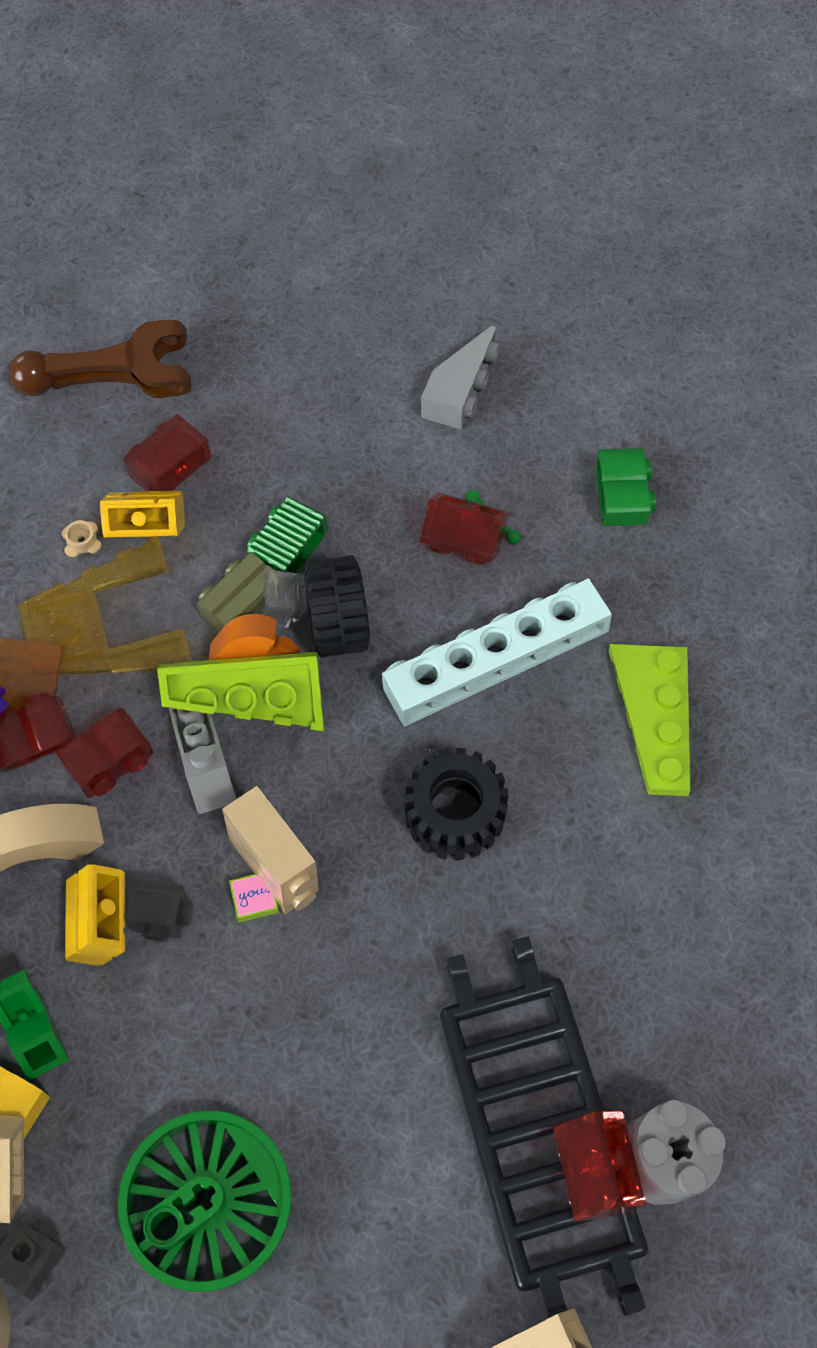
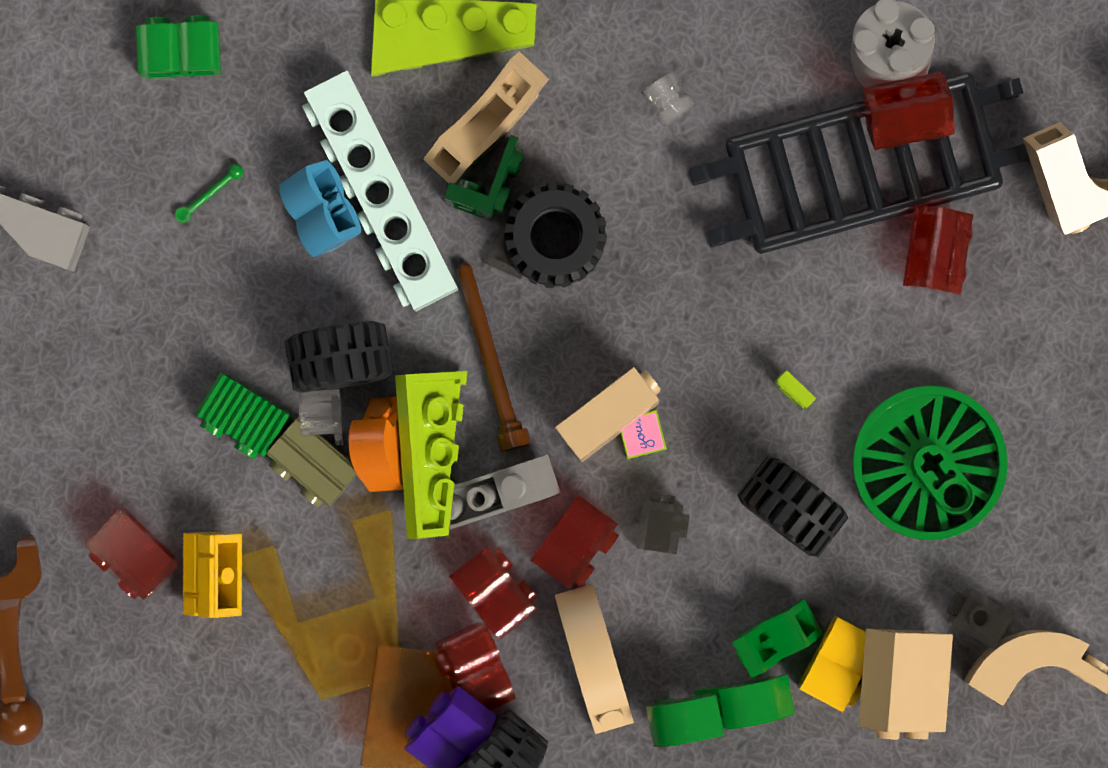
camera: 90 degrees left, 25 degrees up
tan plate [62,520,101,558] -> none
yellow brick [65,864,125,966] -> none
clear red brick [419,492,509,564] -> none
none -> dark azure brick [279,160,361,257]
none -> tan arch [423,51,549,184]
none -> dark green bracket [444,135,524,221]
none -> reddish brown piece [456,262,531,452]
none -> clear red brick [530,495,619,590]
none -> clear wheel [641,71,697,127]
none -> black tyre [737,456,848,557]
none -> lime tile [774,370,816,409]
none -> clear red brick [902,205,974,295]

